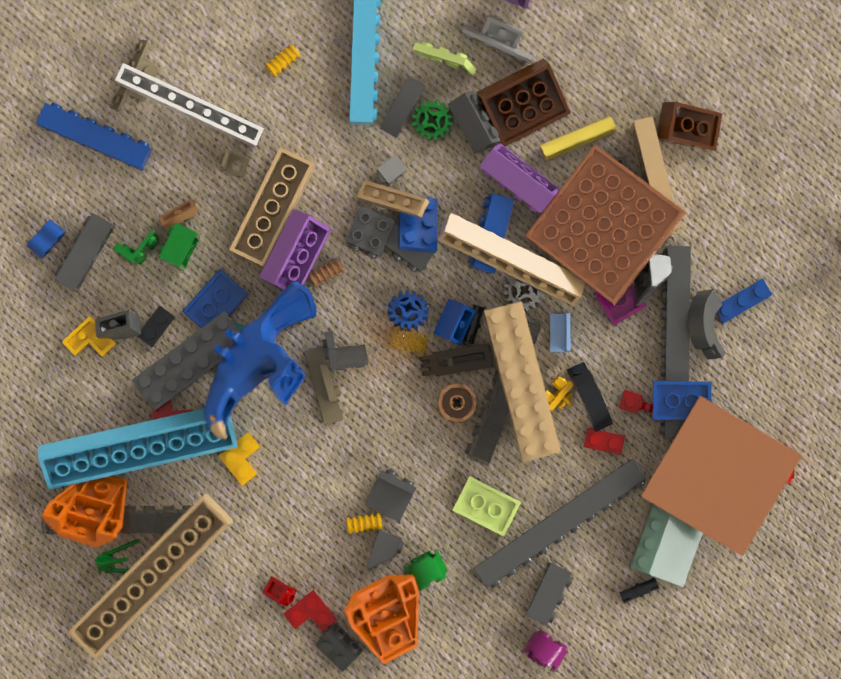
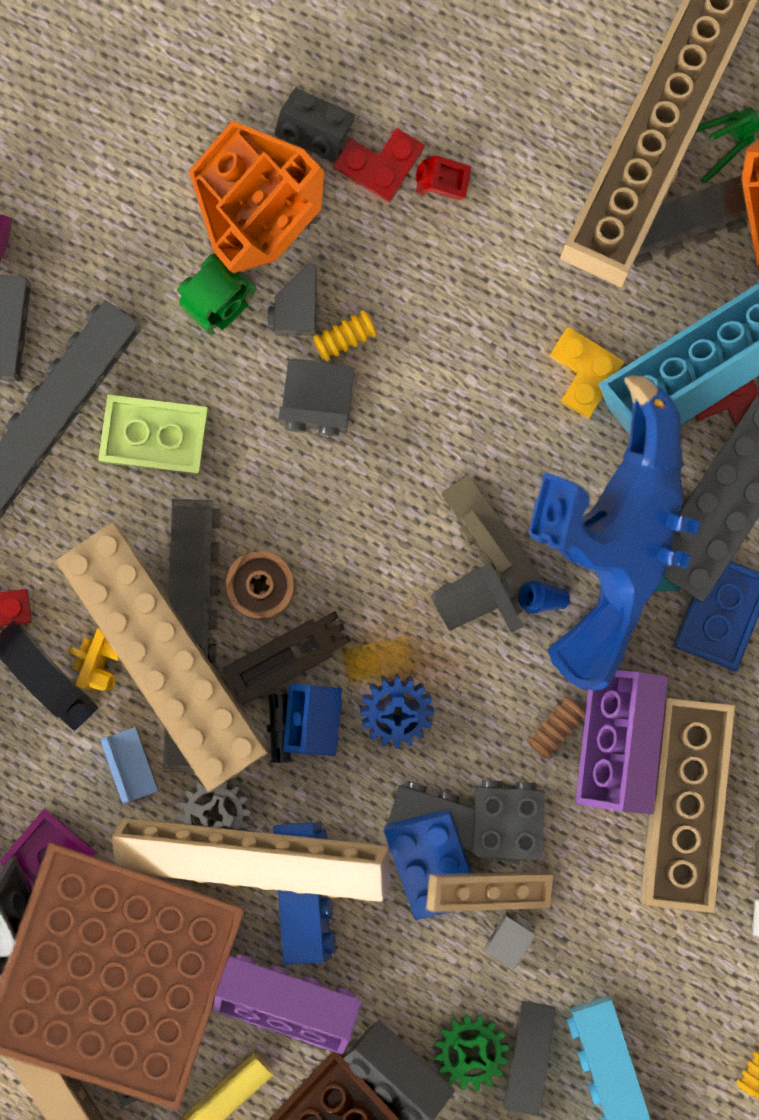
camera: 160 degrees right, 0 degrees up
none -> blue cone [518,580,570,614]

